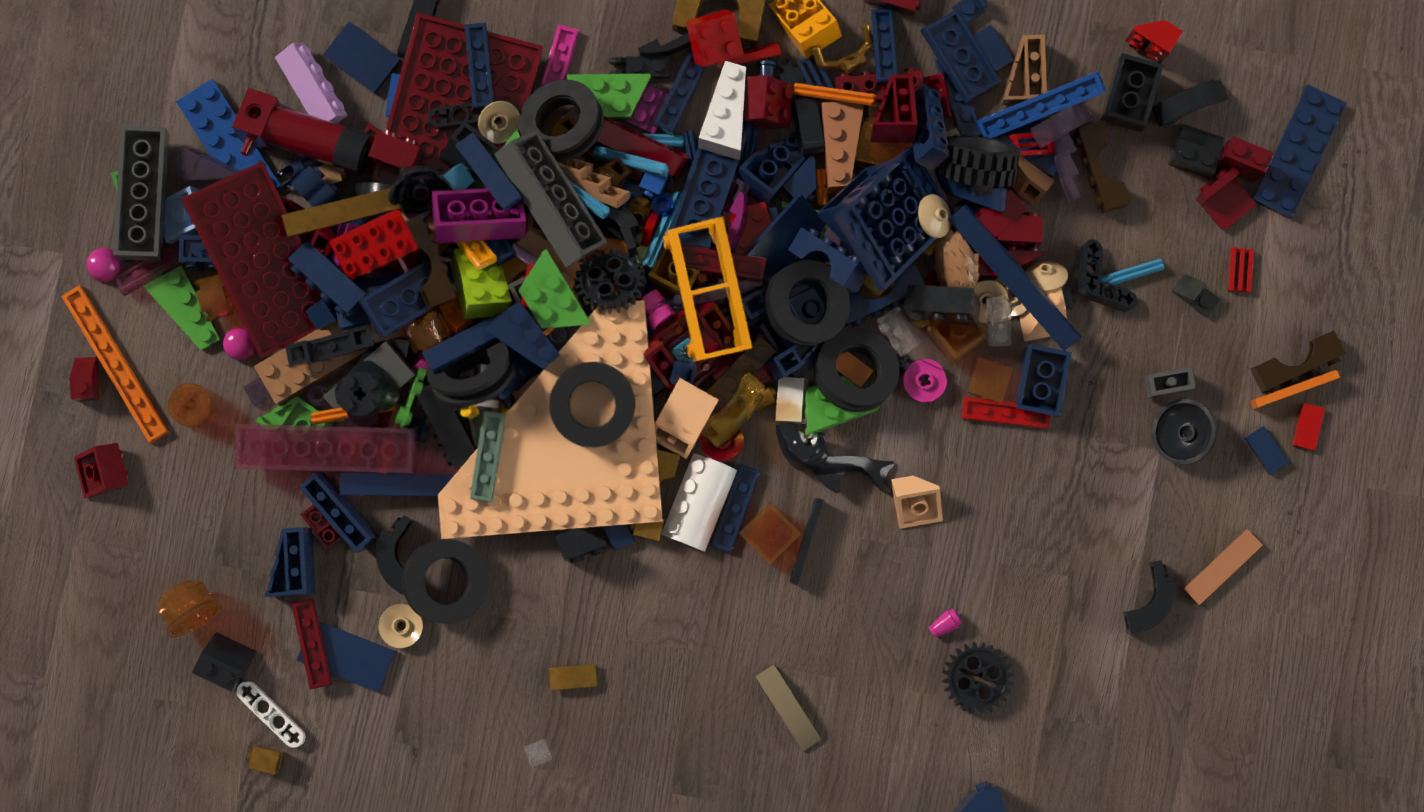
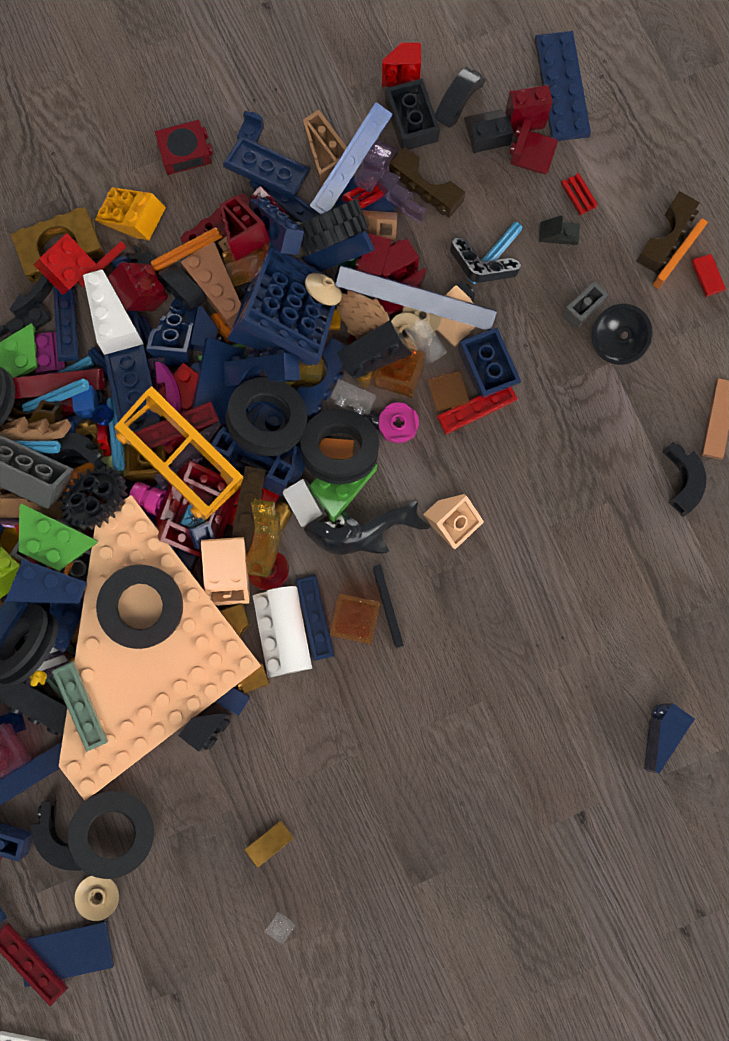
camera: 35 degrees left, 5 degrees down
dark tan slope [755,665,821,751] -> none
dark blue tile [796,55,833,100] -> none
pearl gold piece [812,23,873,74] -> none
dark blue tile [871,9,898,86] -> none
dark pink cone [929,609,963,638] -> none
black gear [942,642,1014,714] -> none
dark blue tile [973,25,1014,72] -> none
tan dish [1025,261,1068,292] -> none
dark blue tile [1244,426,1289,475] -> none

